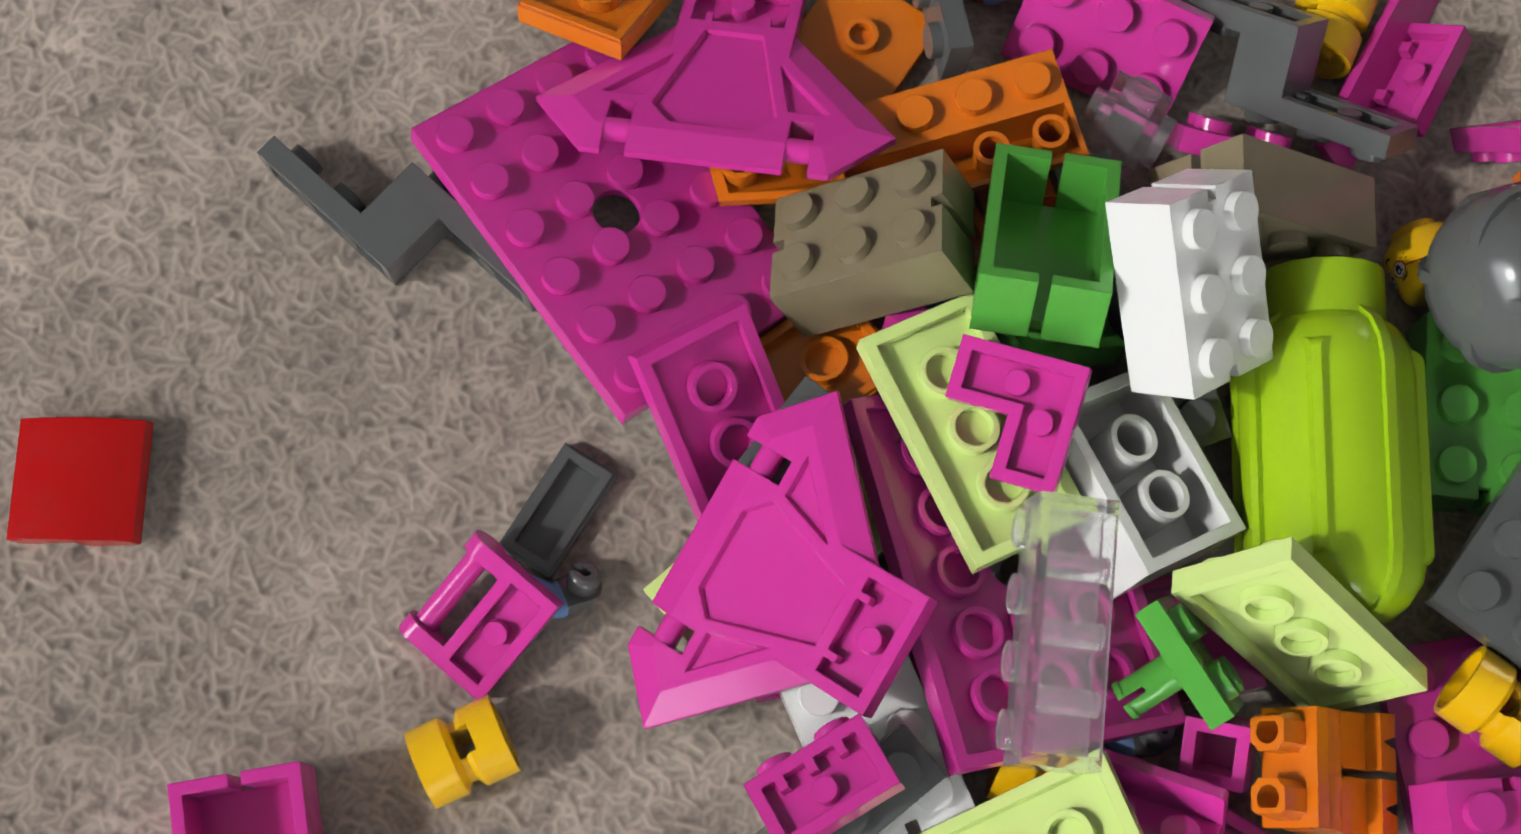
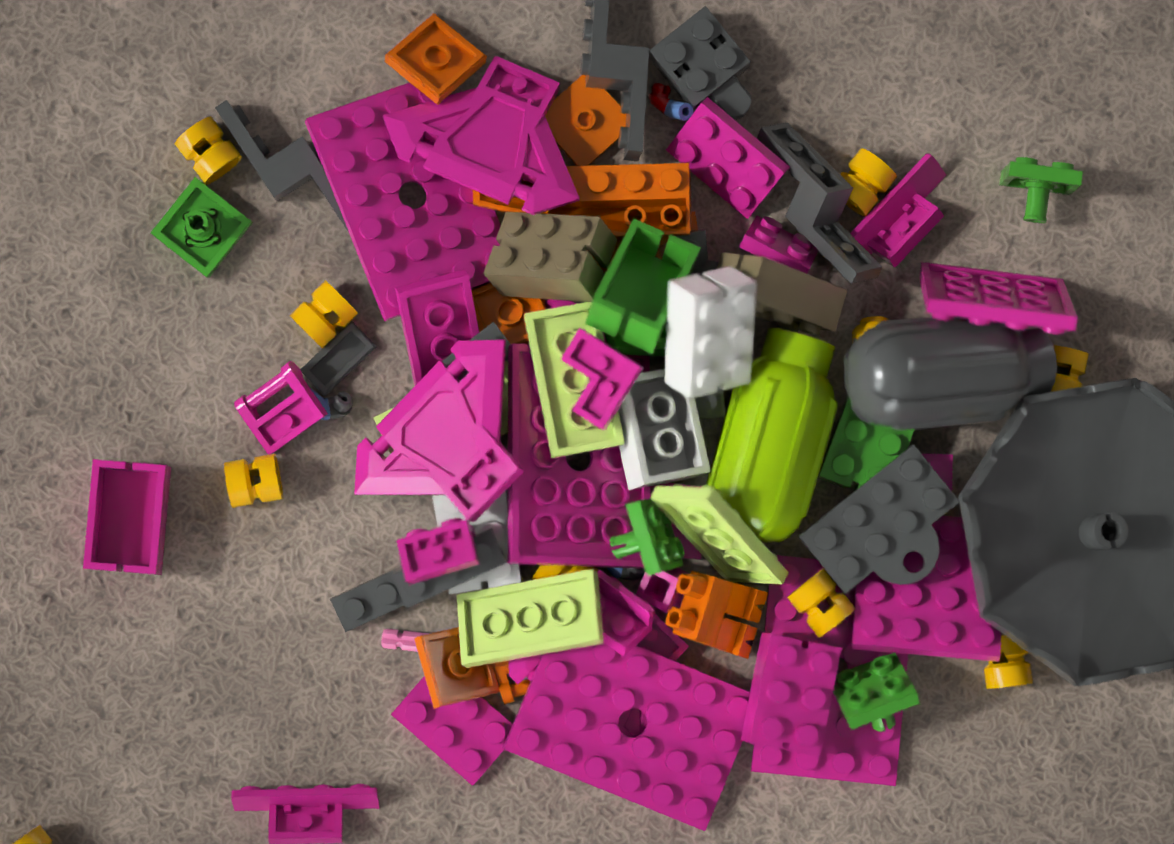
camera: 15 degrees right, 10 degrees up
red slope [6,417,154,546] -> none
clear brick [996,491,1120,775] -> none
clear brick [1081,70,1177,181] -> none
none -> bright green plate [151,177,253,279]
none -> yellow wheel [175,116,242,185]
none -> yellow wheel [289,280,358,349]

